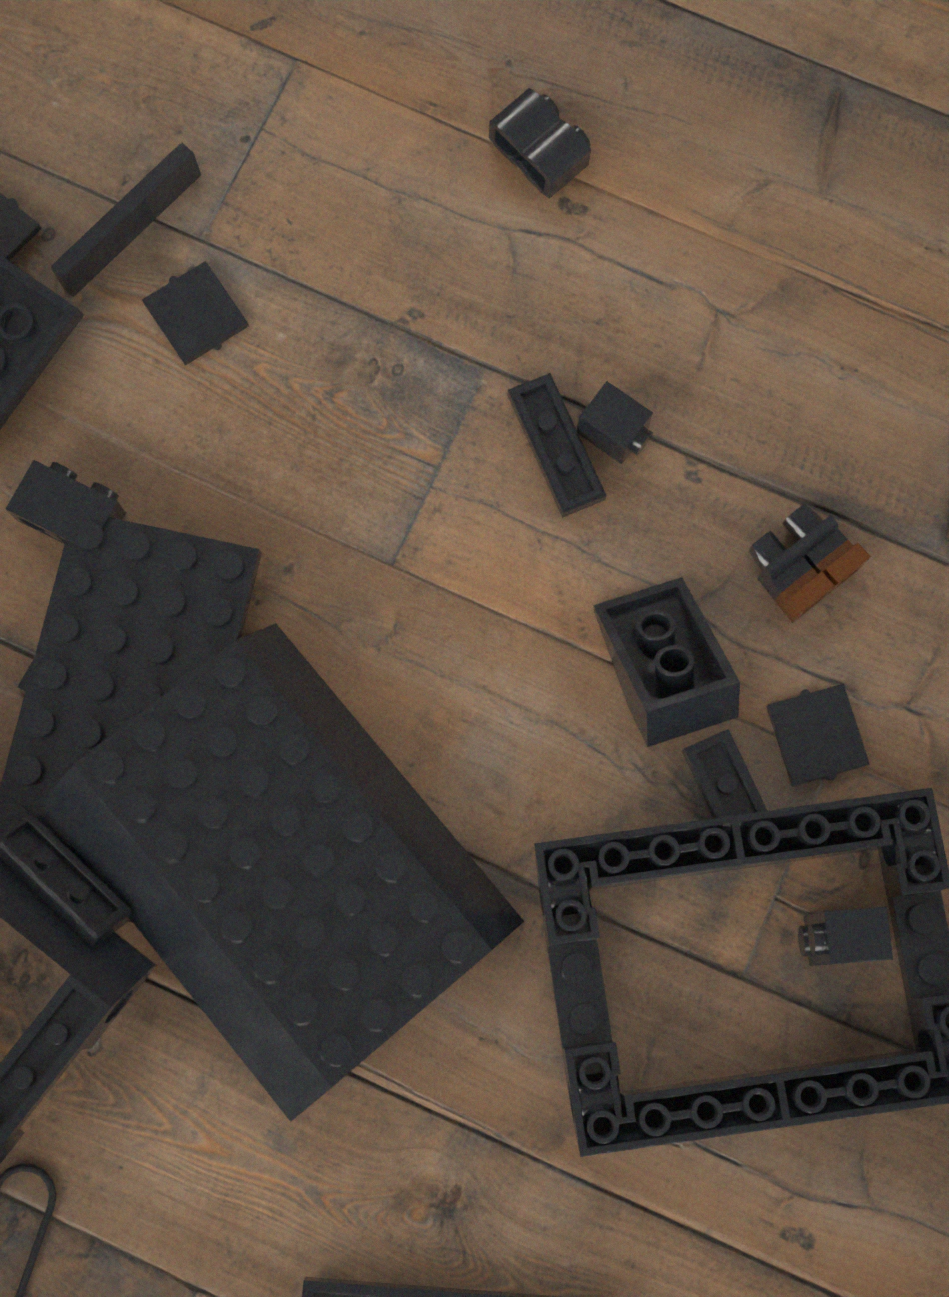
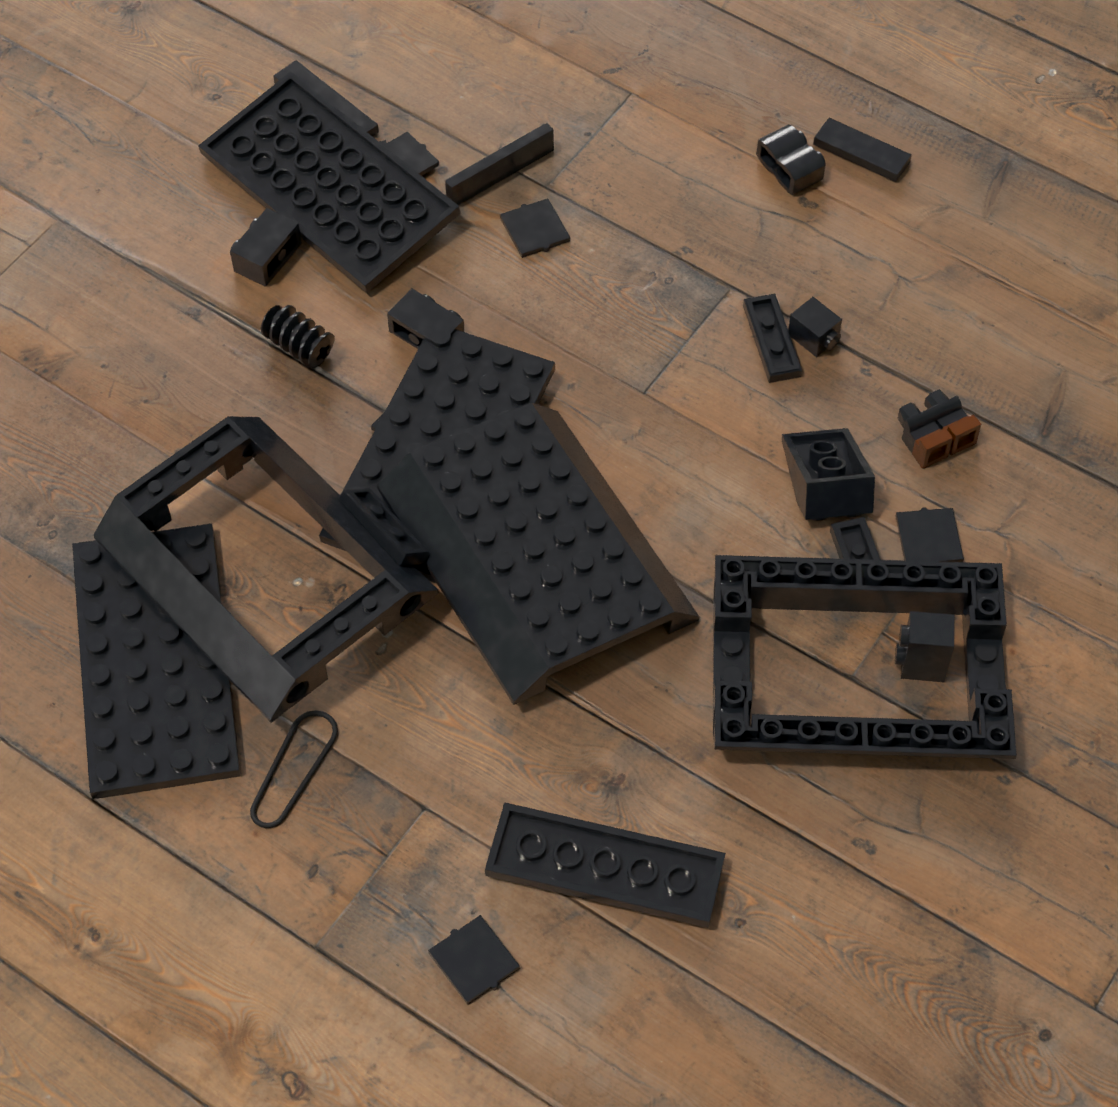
camera: 10 degrees right, 20 degrees down
none -> black tile [813,117,912,182]

